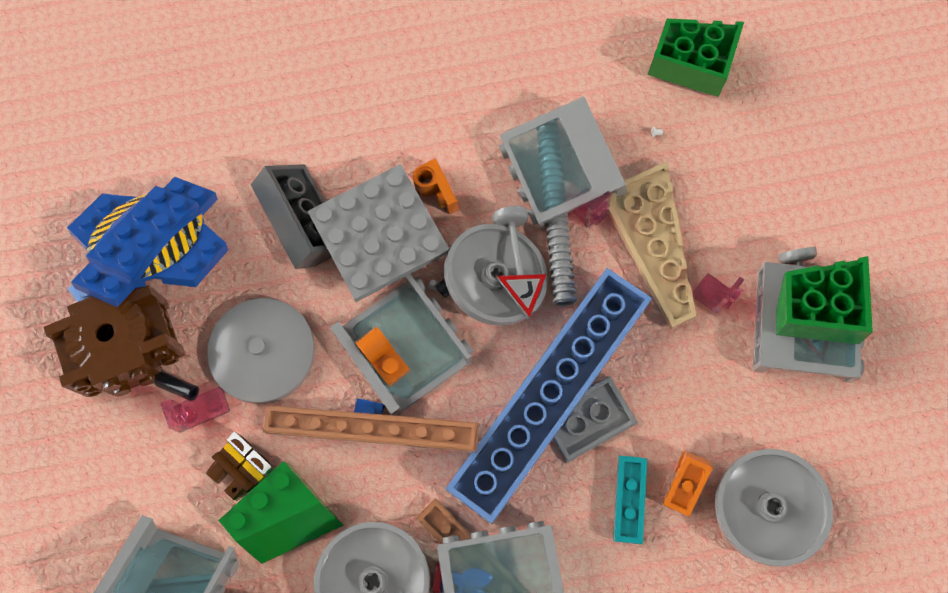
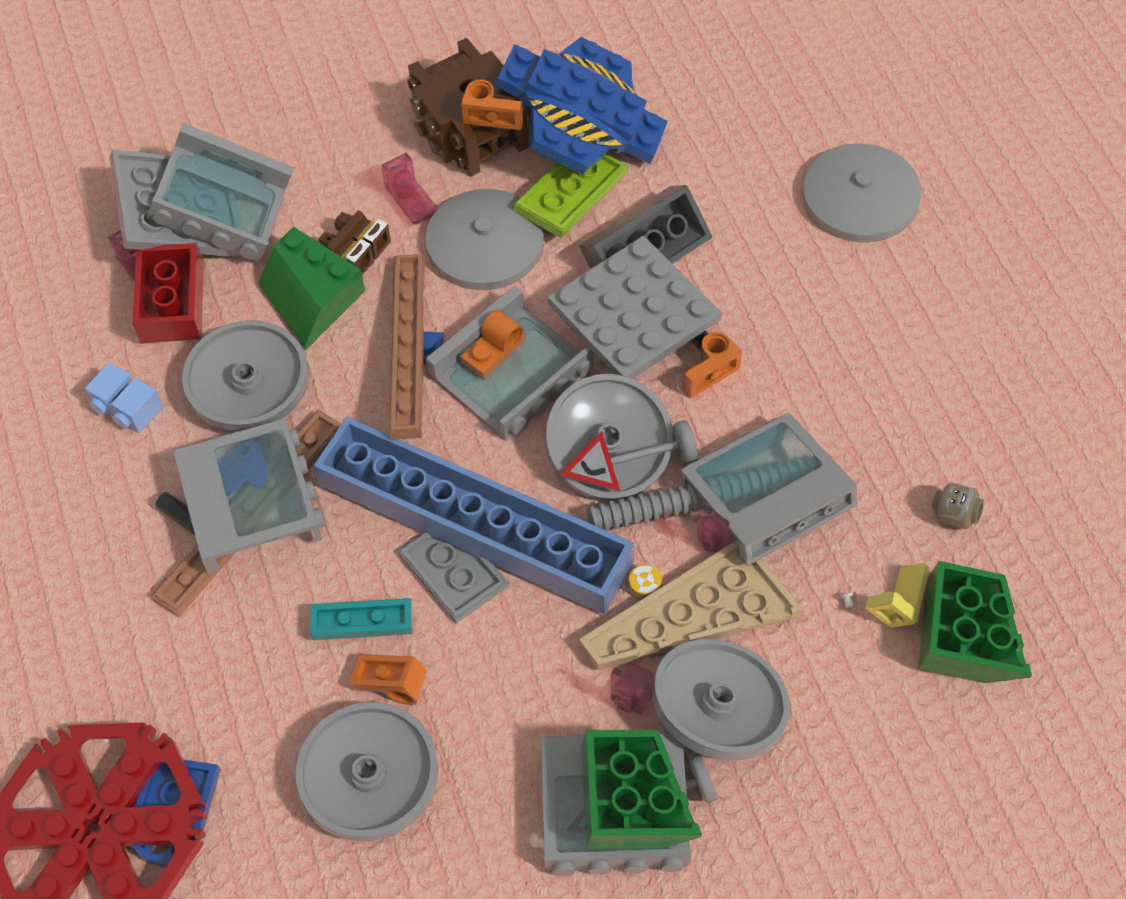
camera: 80 degrees right, 15 degrees down
black hinge [154,371,199,401] -> none
none -> orange plate [461,79,523,130]
none -> lime tile [513,153,628,239]
none -> yellow tile [629,564,662,599]
none -> light grey dish [651,639,790,761]
none -> light grey dish [802,143,921,242]
none -> light yellow bracket [865,563,930,628]
none -> dark tan head [932,482,984,529]

